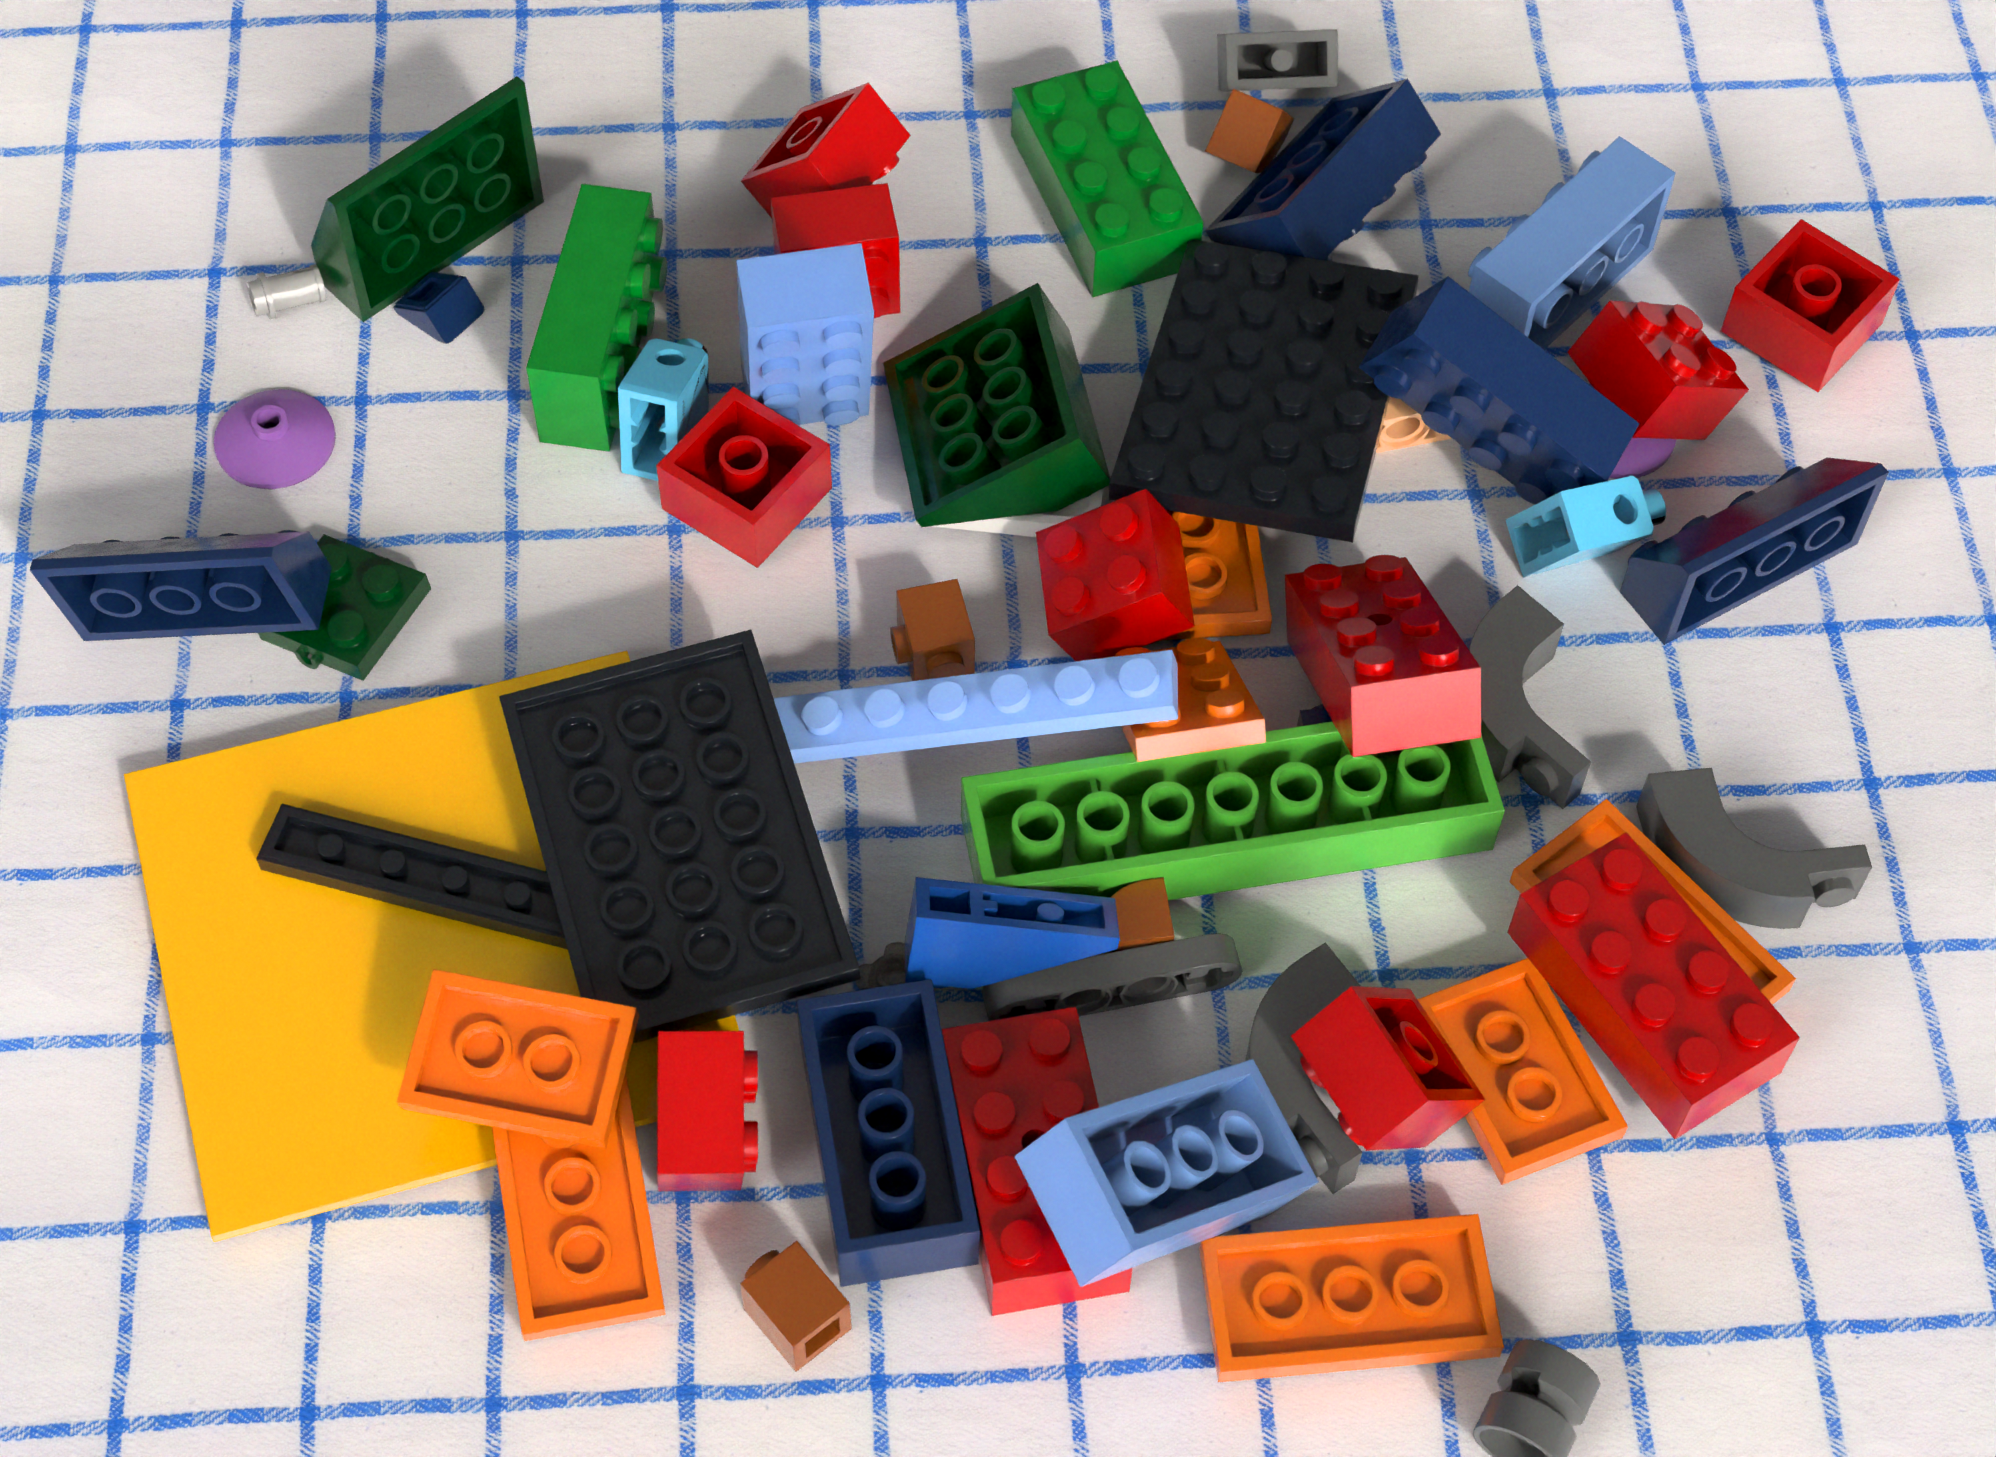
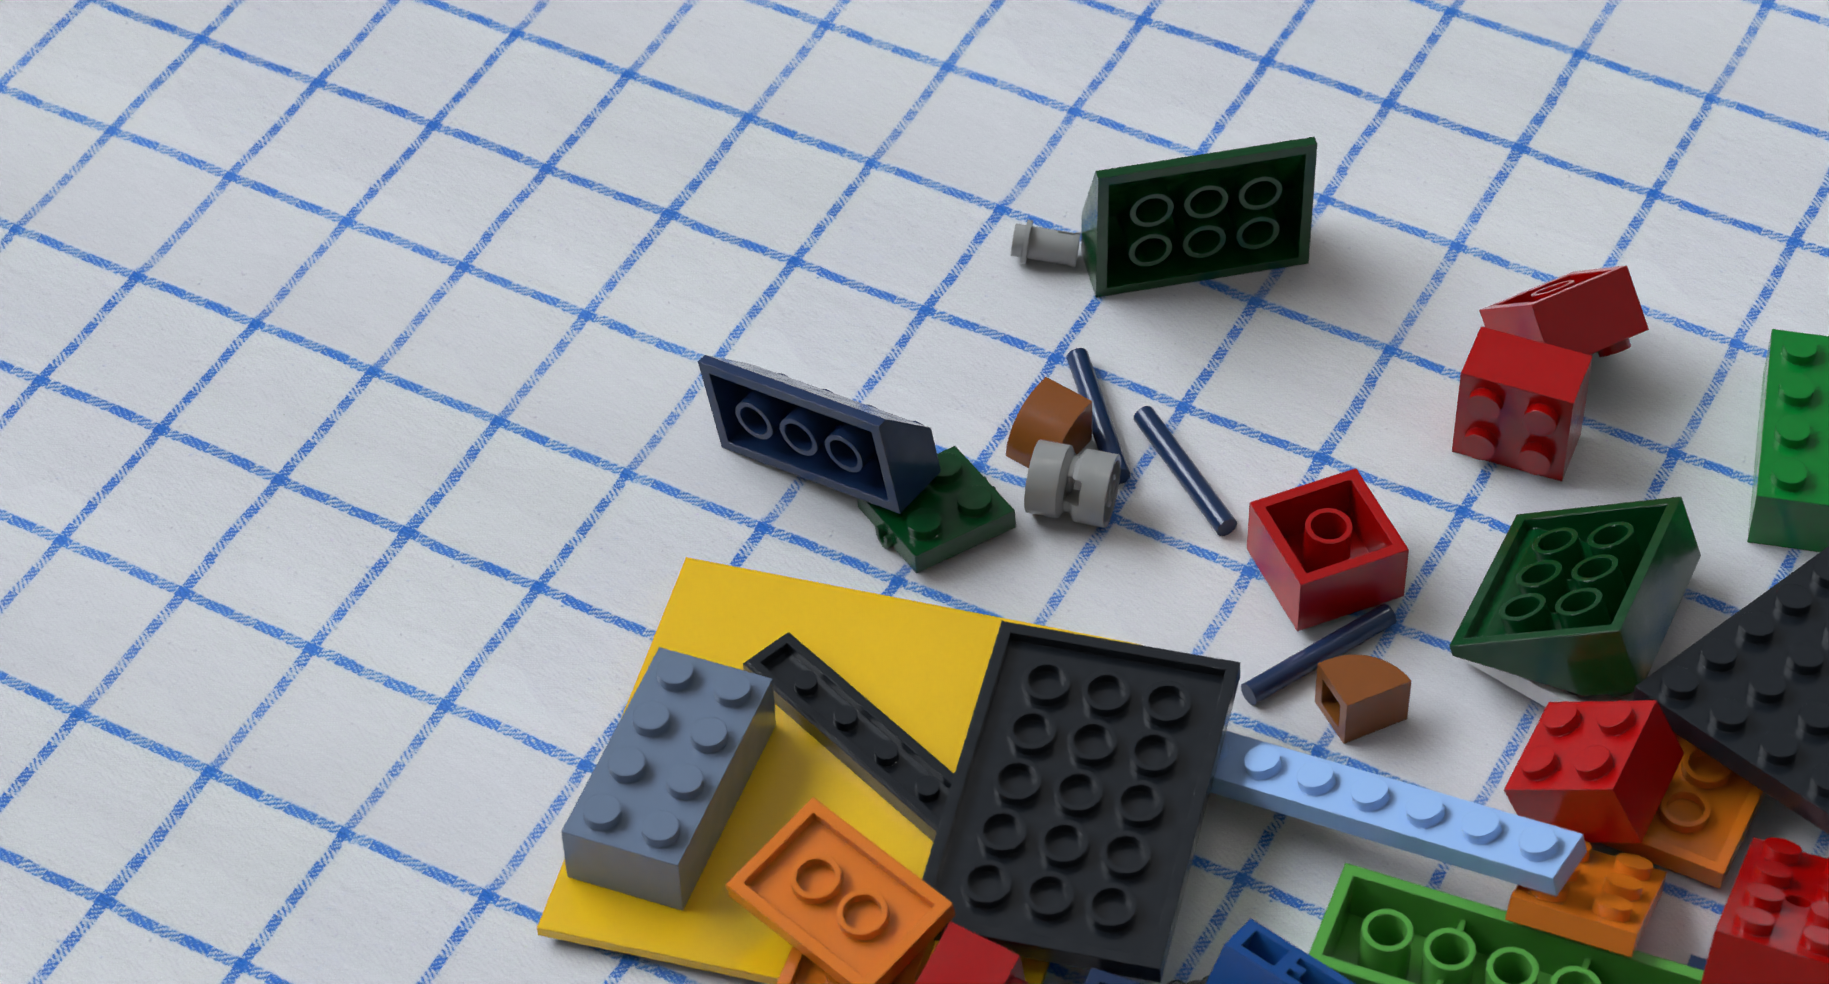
camera: 35 degrees right, 10 degrees down
medium lavender dish [214,389,336,489] -> none
dark blue slope [393,272,484,344] -> none
green brick [526,184,667,452] -> none
medium azure torso [618,338,709,481] -> none
medium blue brick [736,243,874,426] -> none
dark orange brick [890,579,975,681] -> none
none -> sand blue brick [561,647,776,911]
none -> dark orange brick [1006,377,1092,468]
none -> light grey wheel [1024,439,1121,528]
none -> dark blue bar [1067,348,1130,484]
none -> dark blue bar [1133,406,1237,536]
none -> dark blue bar [1241,603,1396,705]
none -> dark orange brick [1314,655,1412,744]

